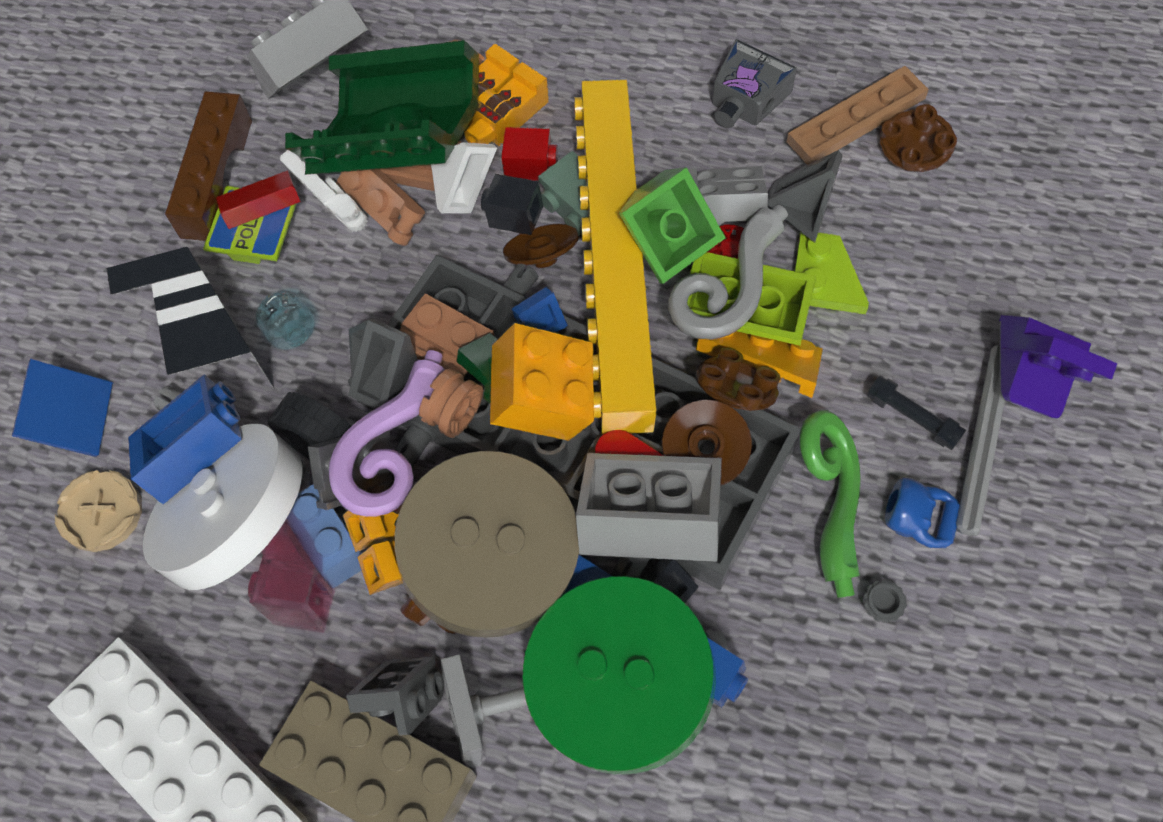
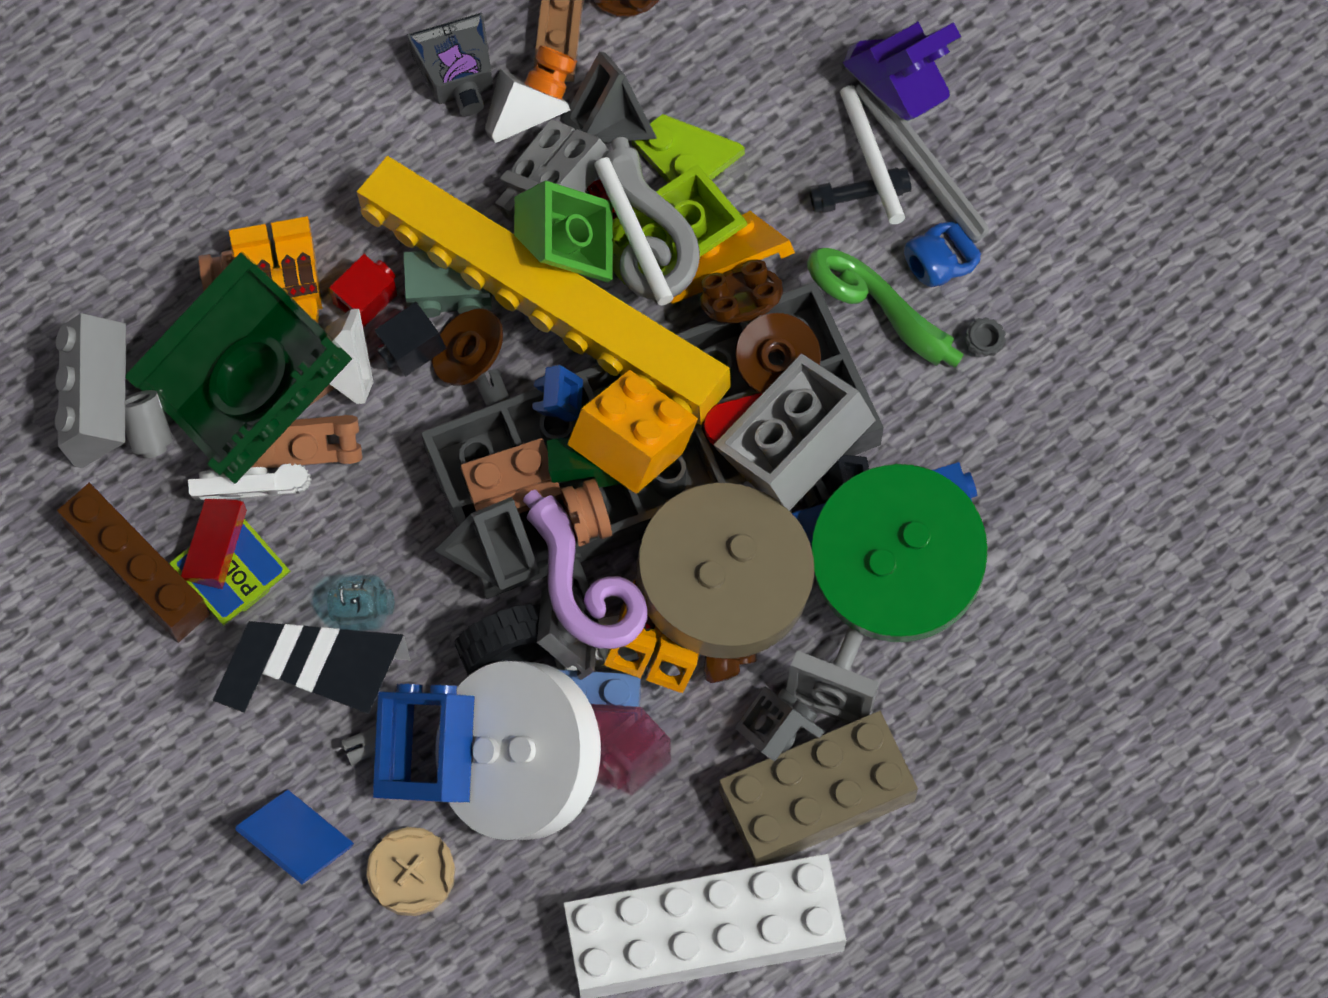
camera: 55 degrees left, 5 degrees up
none -> light grey brick [125,390,173,458]
none -> white slope [485,69,570,143]
none -> orange wheel [524,45,577,99]
none -> white bar [594,157,674,305]
none -> white bar [840,85,905,225]

